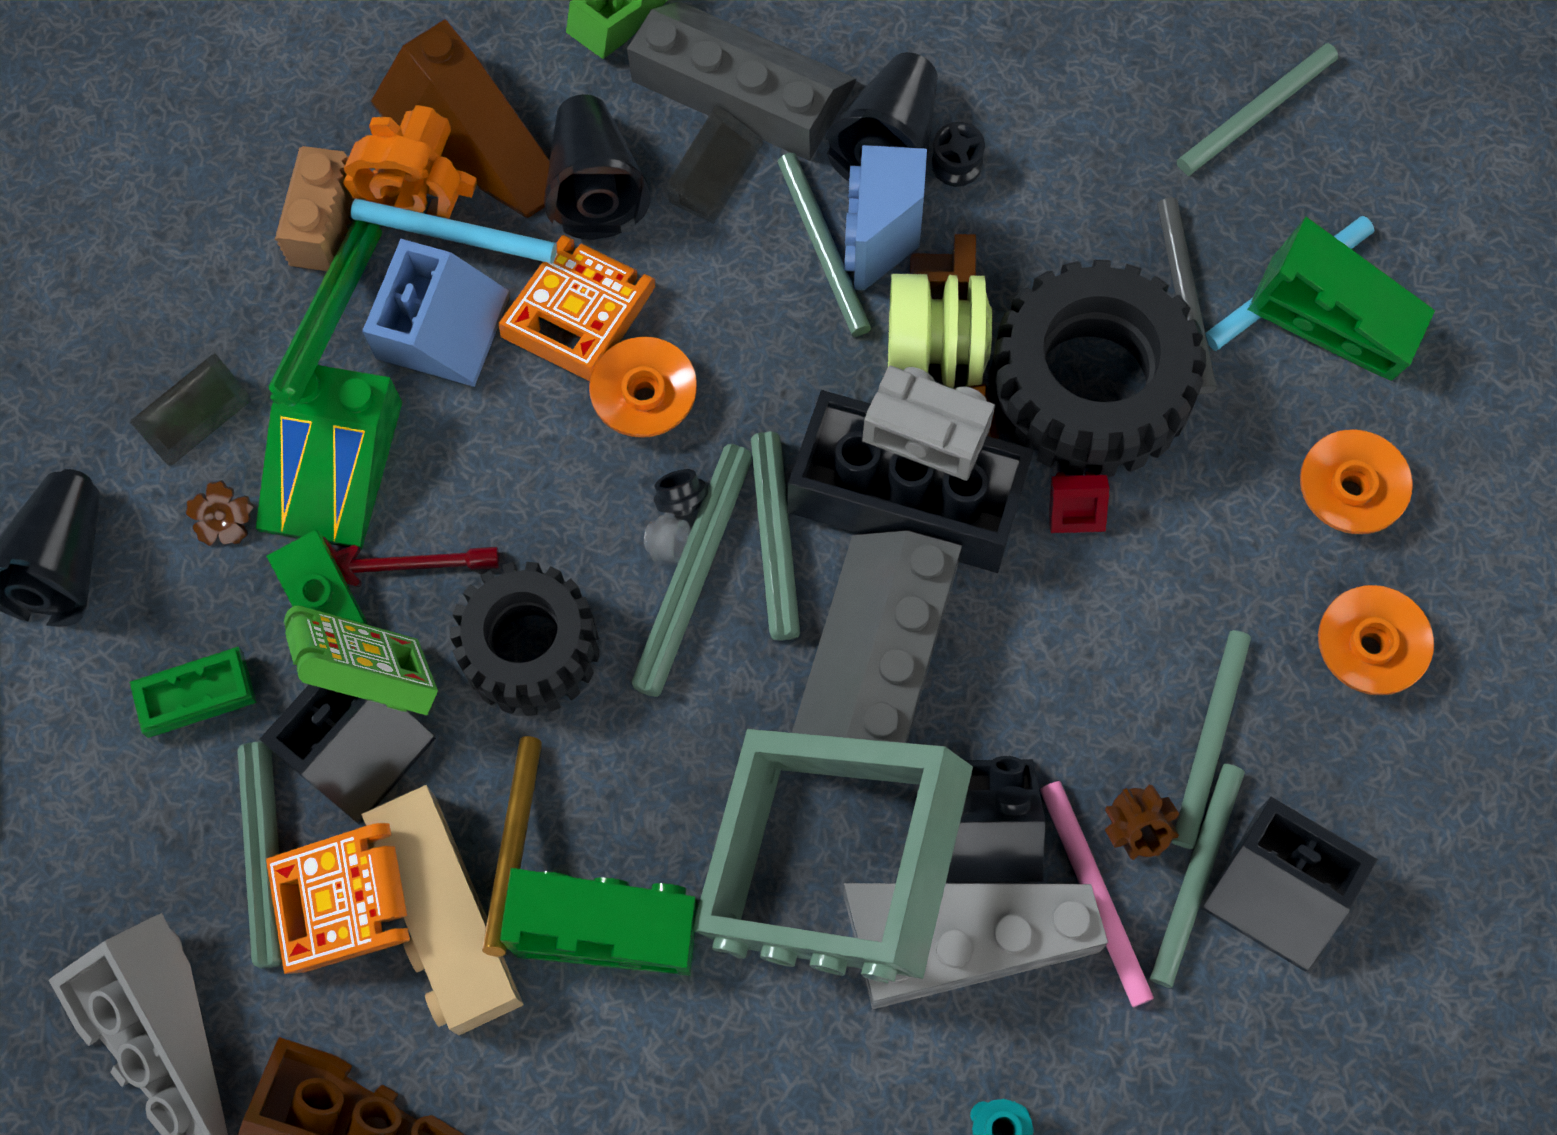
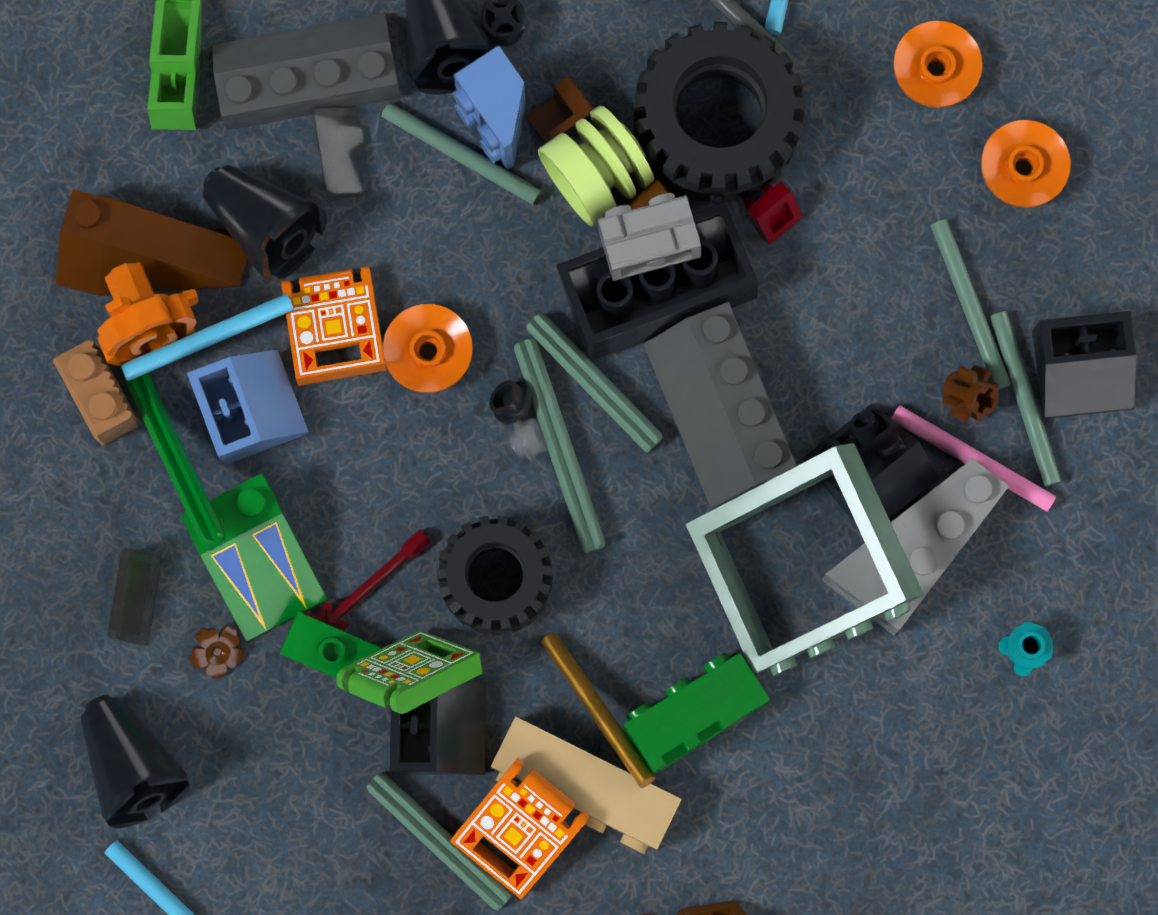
camera: 40 degrees left, 10 degrees up
green plate [129,647,257,738] -> none

